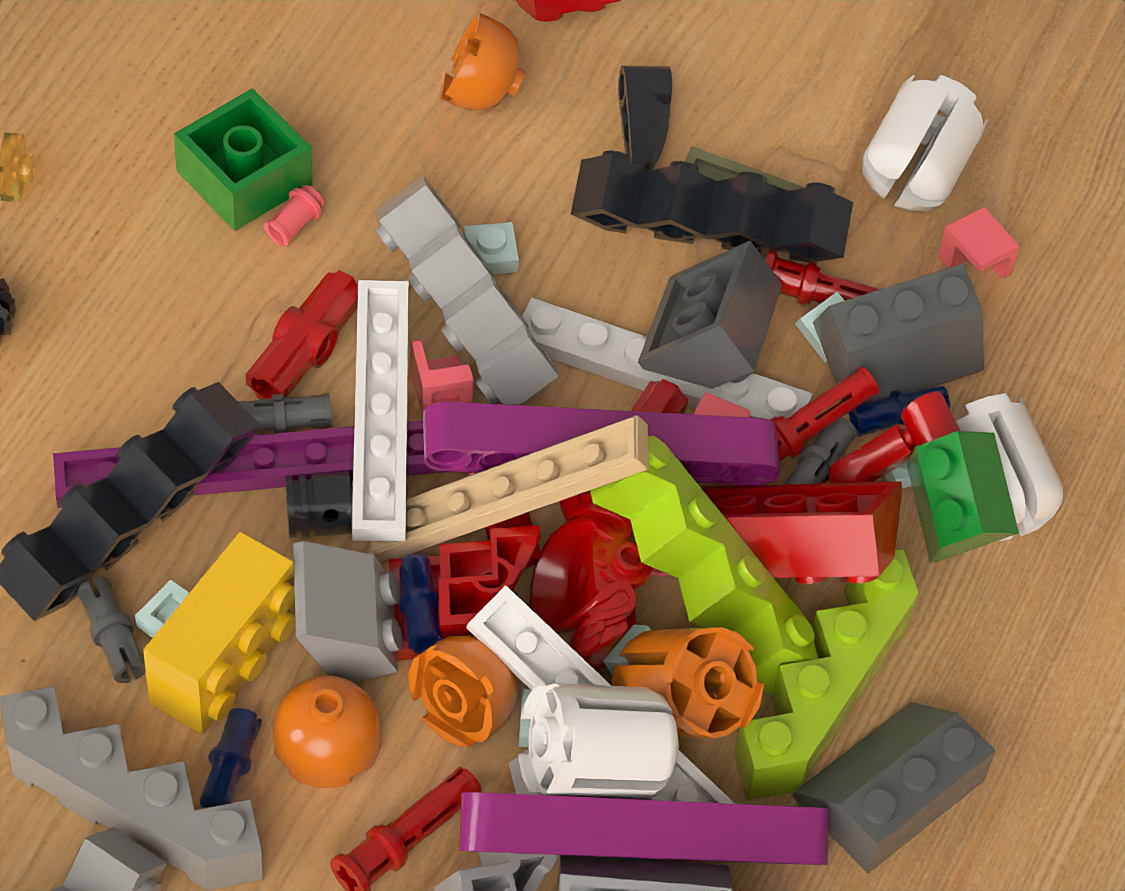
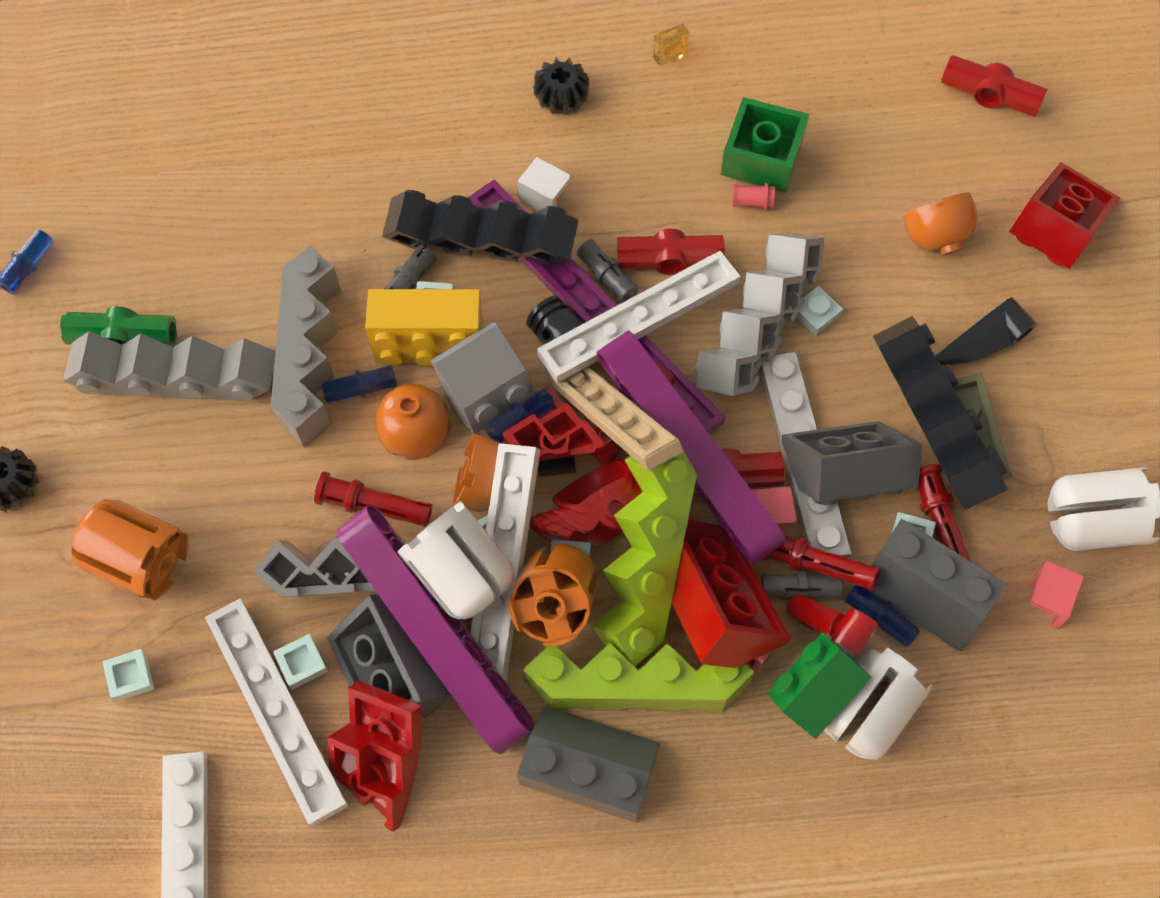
camera: 65 degrees right, 10 degrees up
coral panel [410,340,474,417] -> none
none -> white panel [517,157,570,211]

